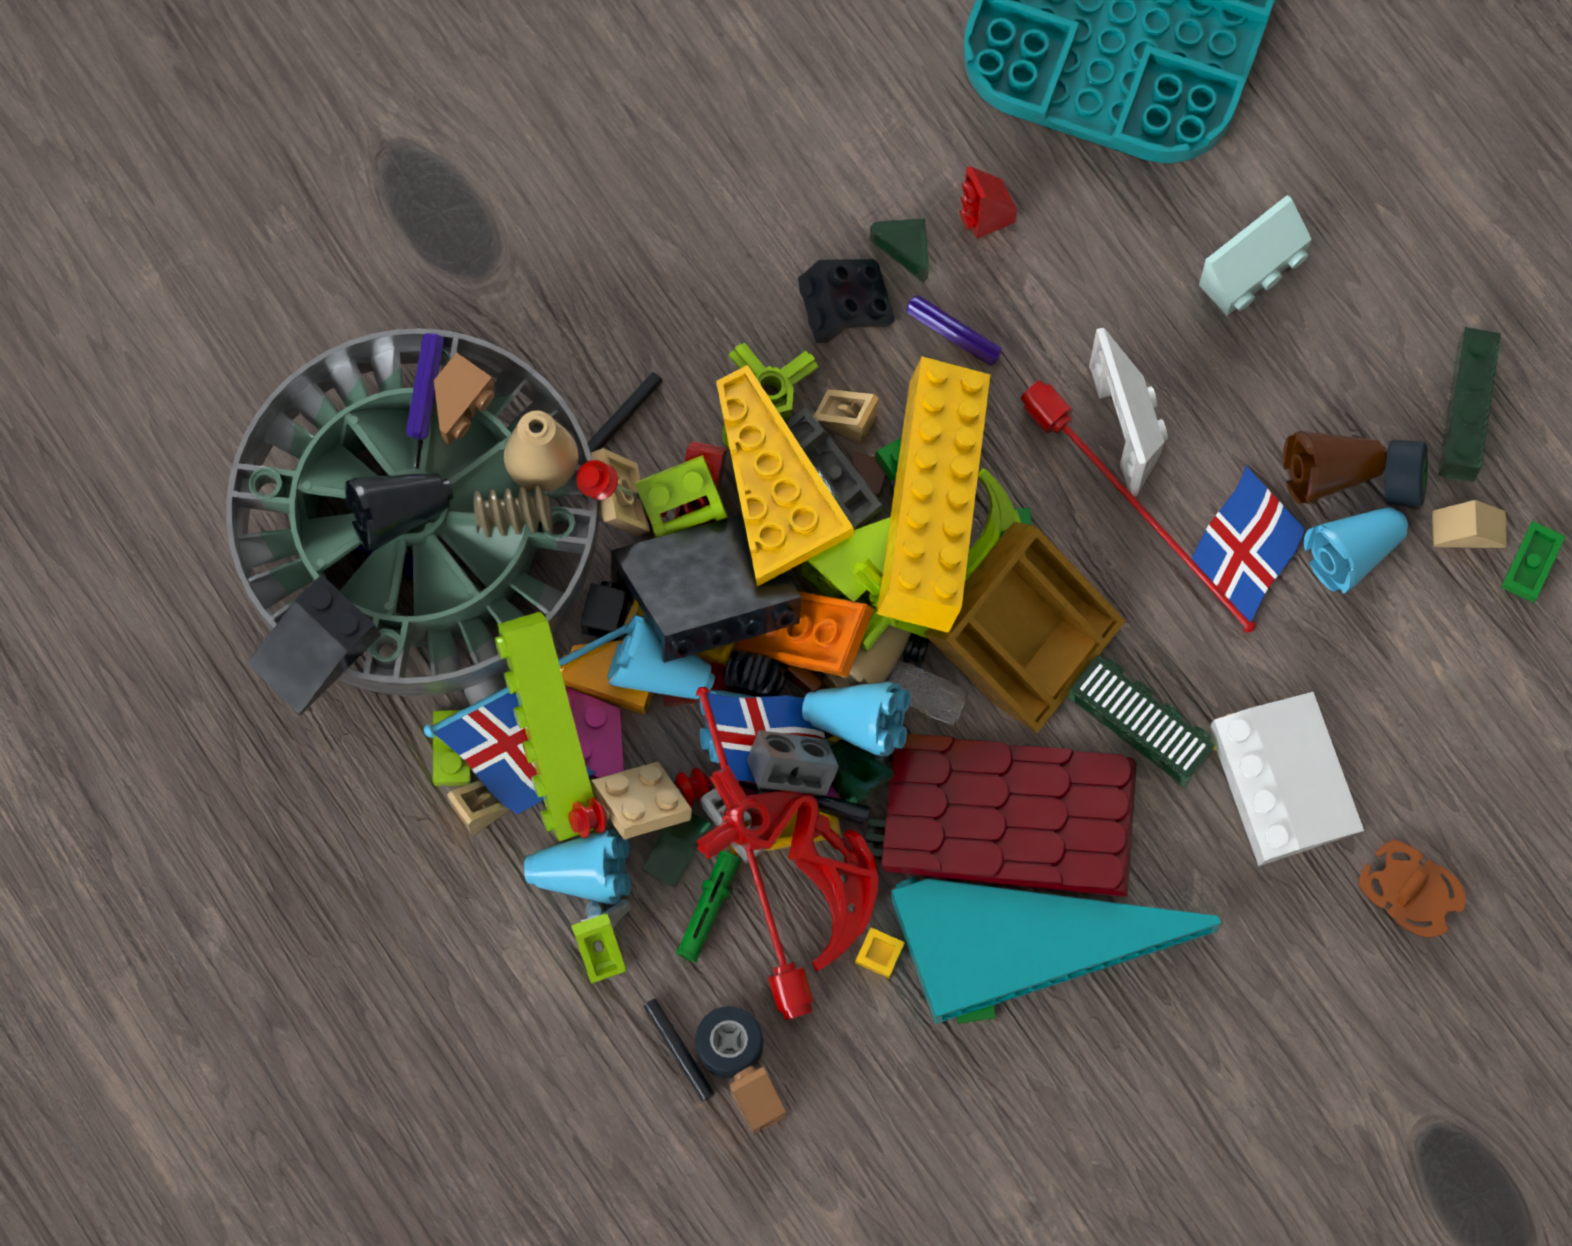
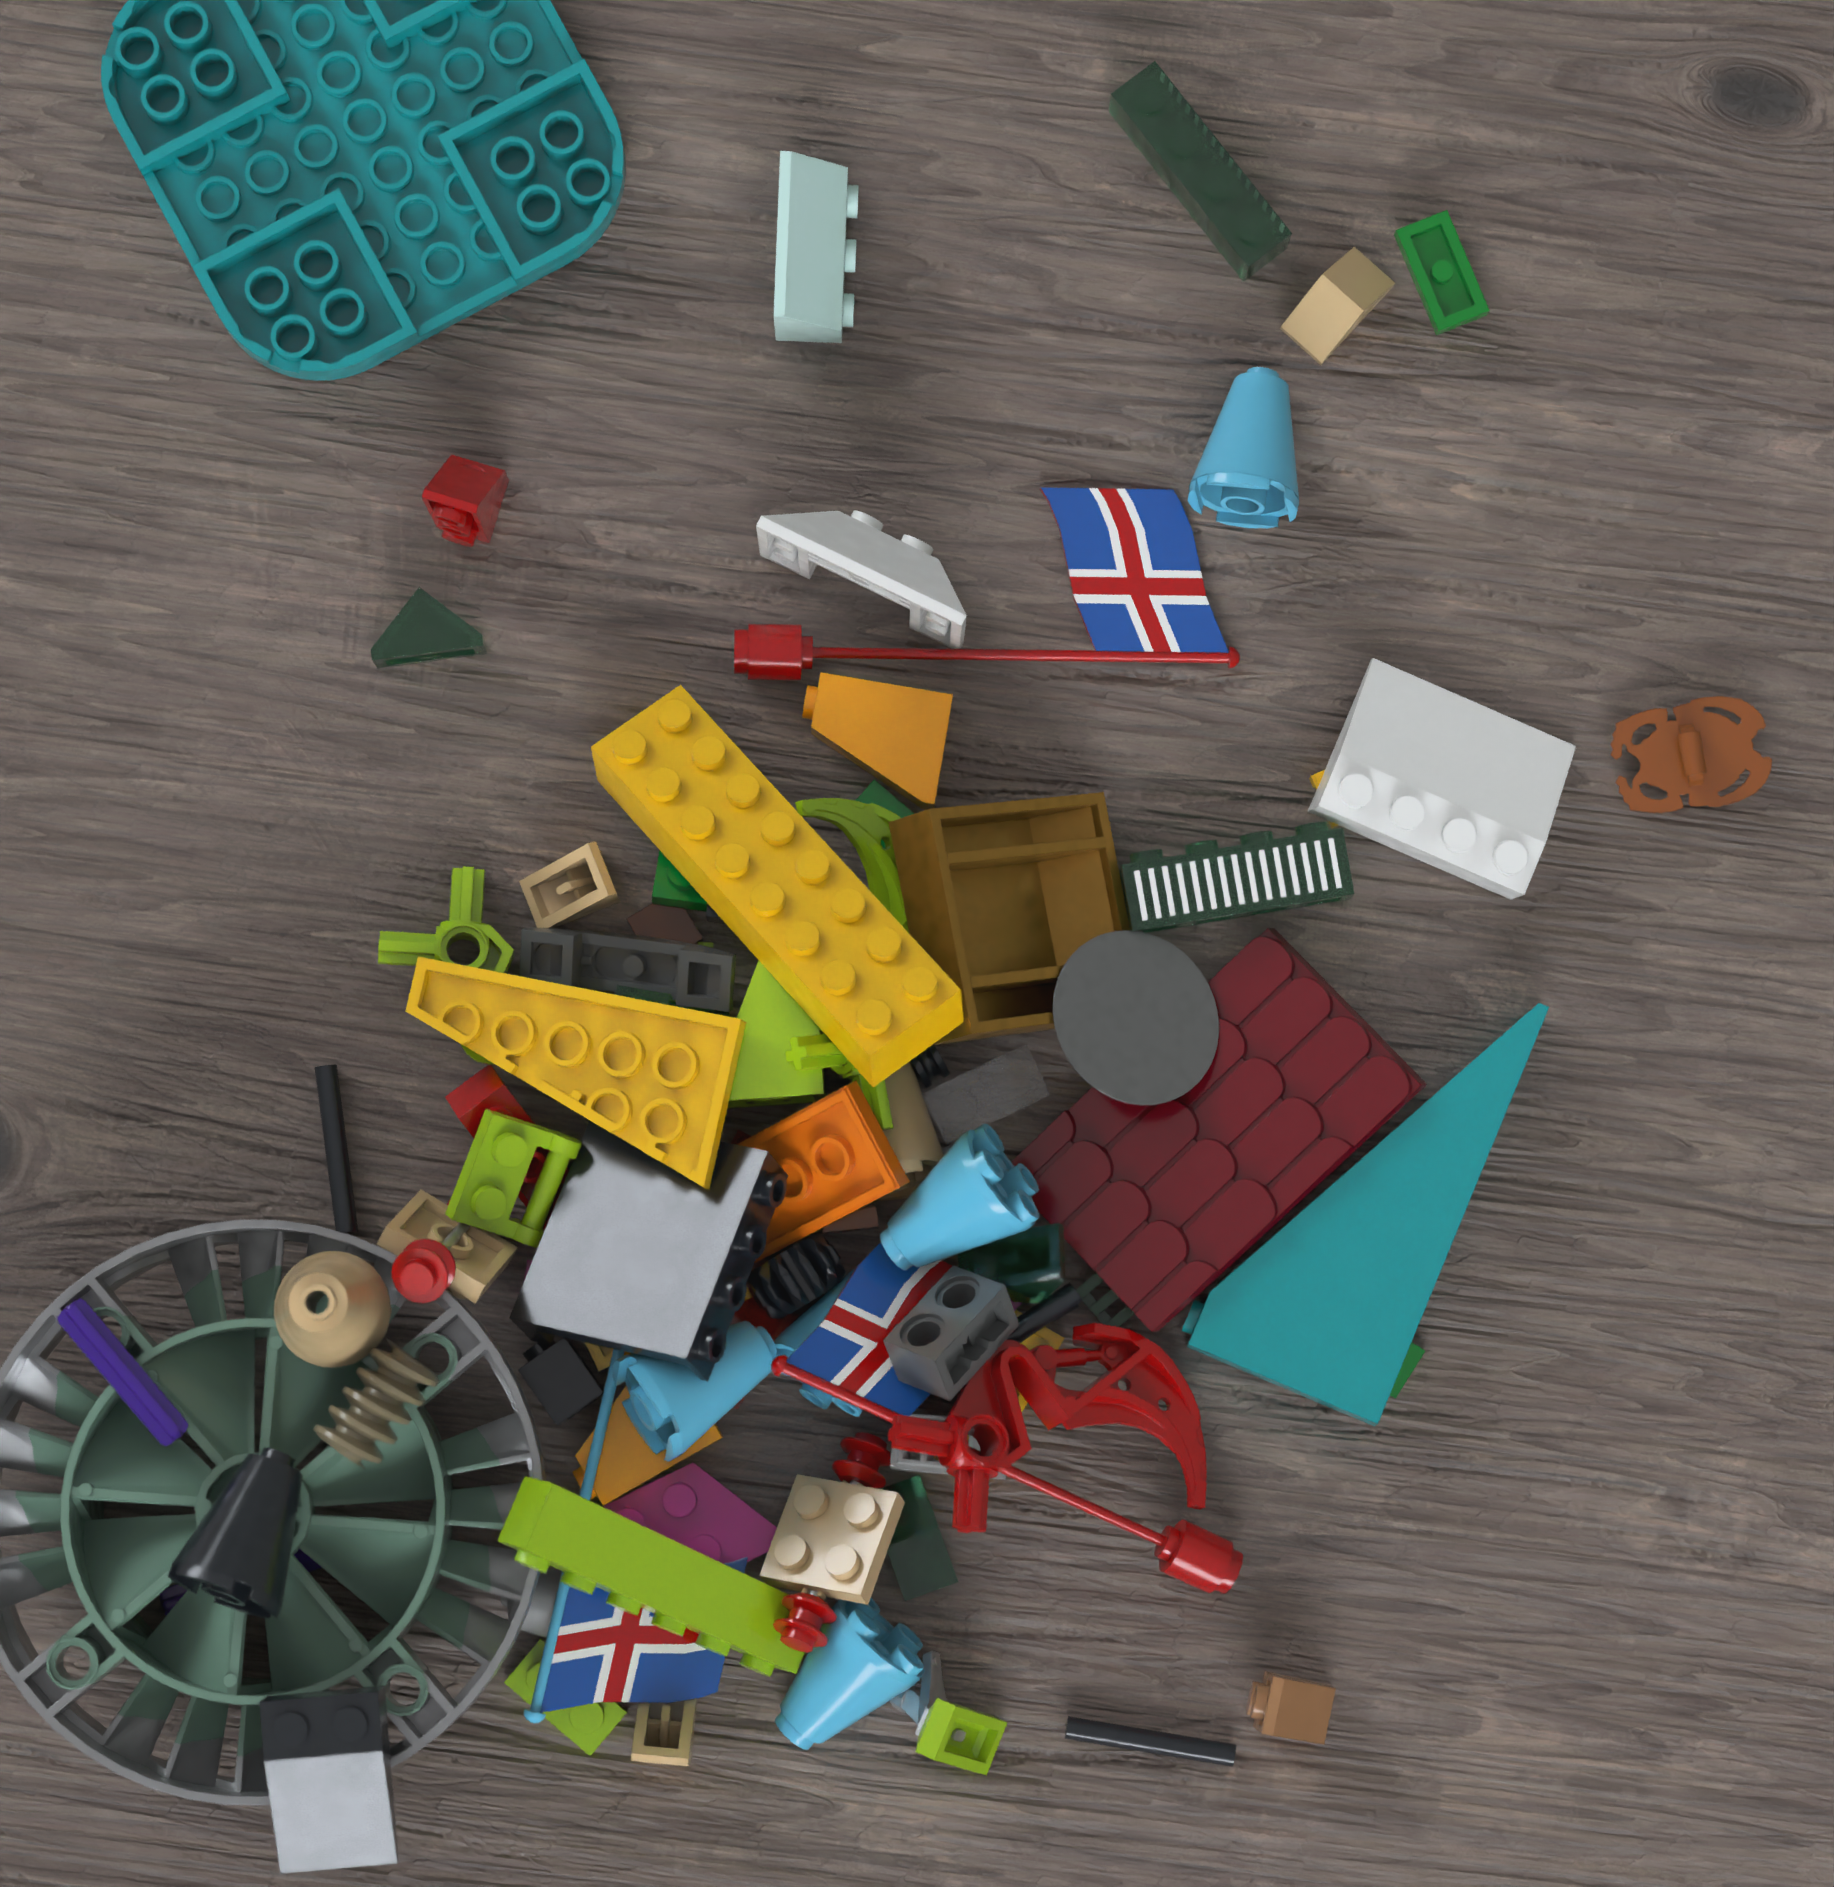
camera: 55 degrees left, 10 degrees up
medium nougat slope [434,352,495,446] -> none
green pin [676,851,742,963] -> none
black wheel [695,1006,764,1078] -> none
black bracket [797,259,894,343] -> none
yellow tile [855,927,905,979] -> none
dark purple axle [906,295,1002,366] -> none
reddish brown cone [1283,431,1387,504] -> none
black wheel [1385,440,1428,507] -> none
none -> light orange slope [802,672,953,810]
none -> flat silver sticker [1053,930,1219,1105]

